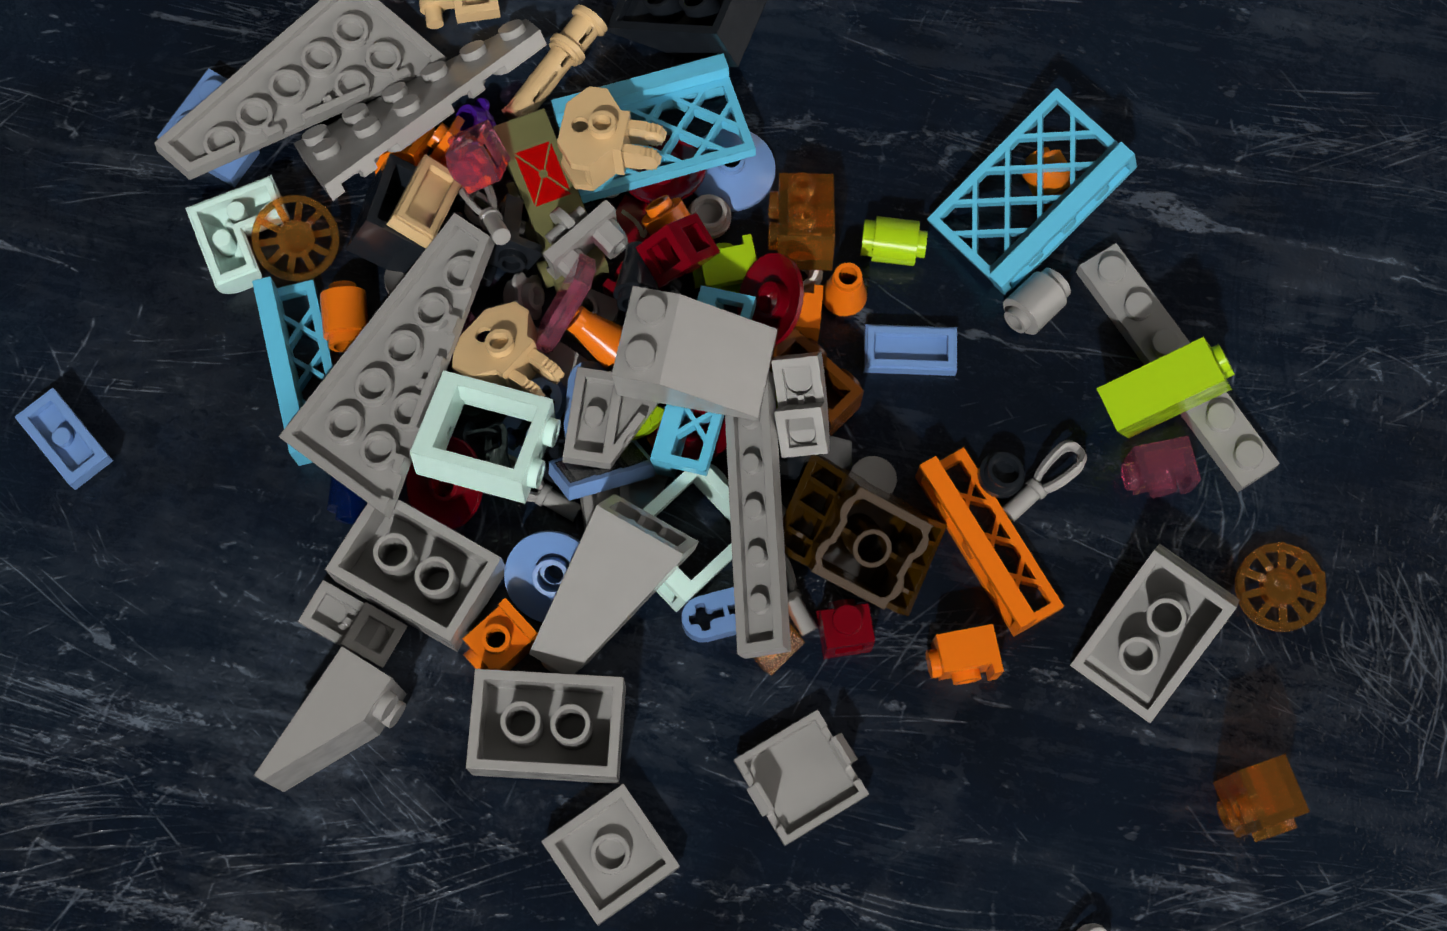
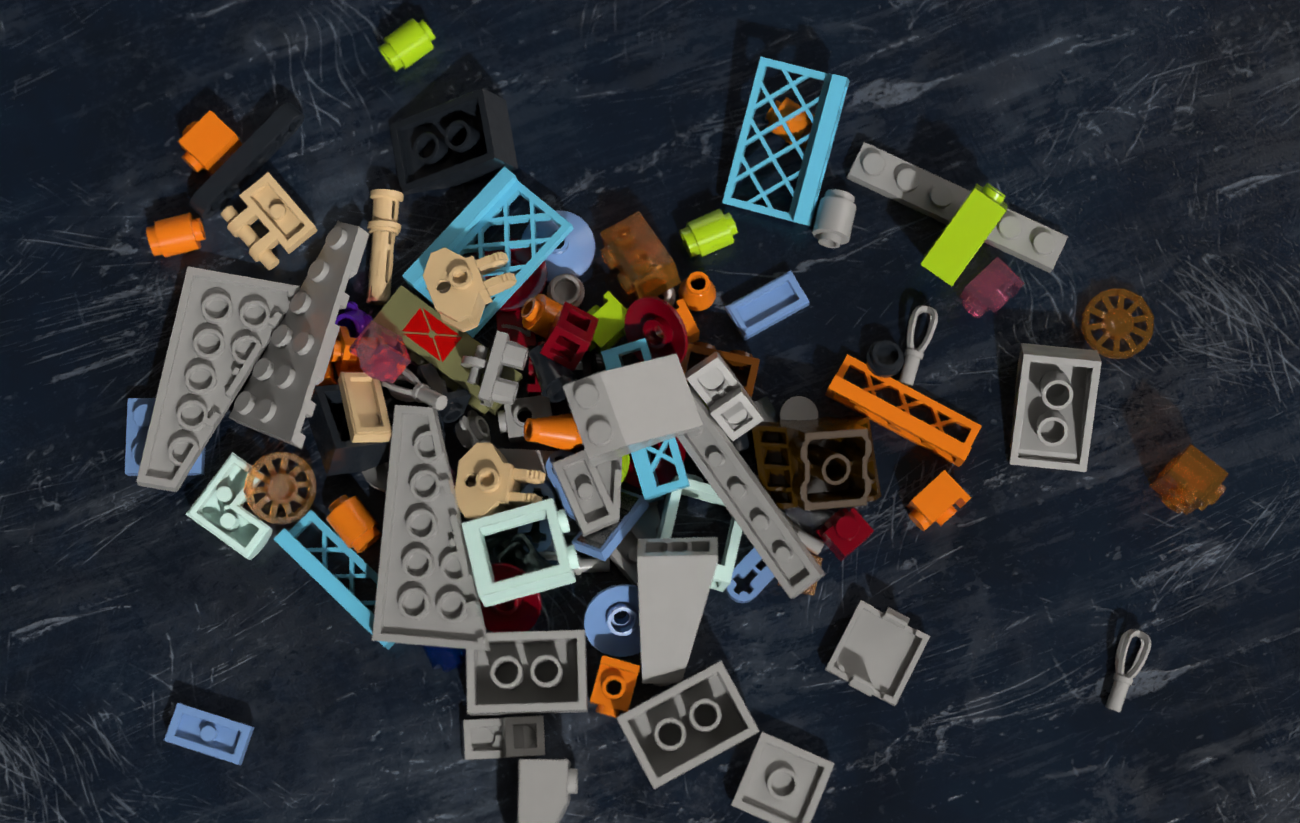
camera: 30 degrees left, 5 degrees up
clear pink tile [535,253,596,355] -> none

